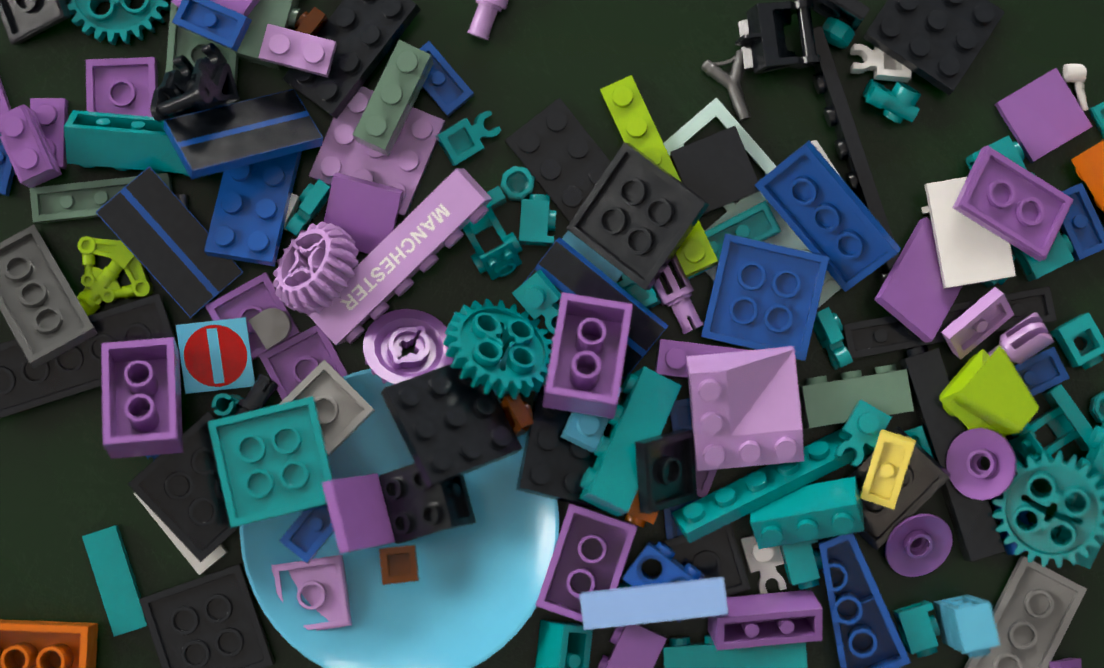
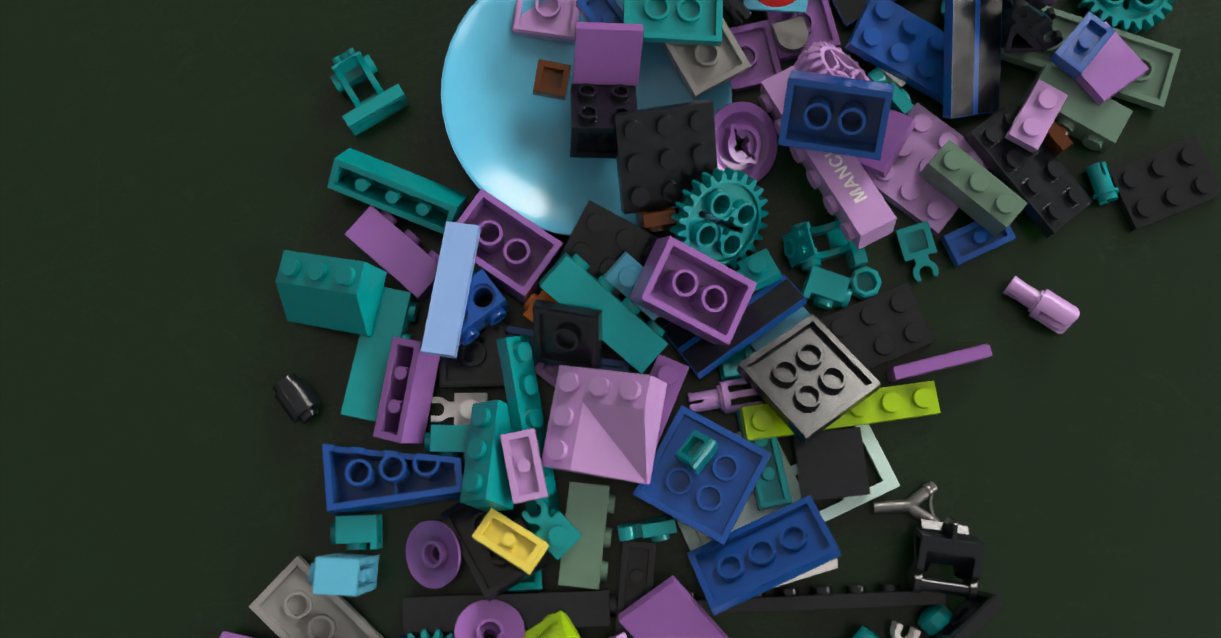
camera: 100 degrees right, 5 degrees down
none -> lavender plate [500,428,549,504]
none -> teal slope [674,429,719,475]
none -> blue brick [778,70,894,160]
none -> medium lavender tile [886,344,993,383]

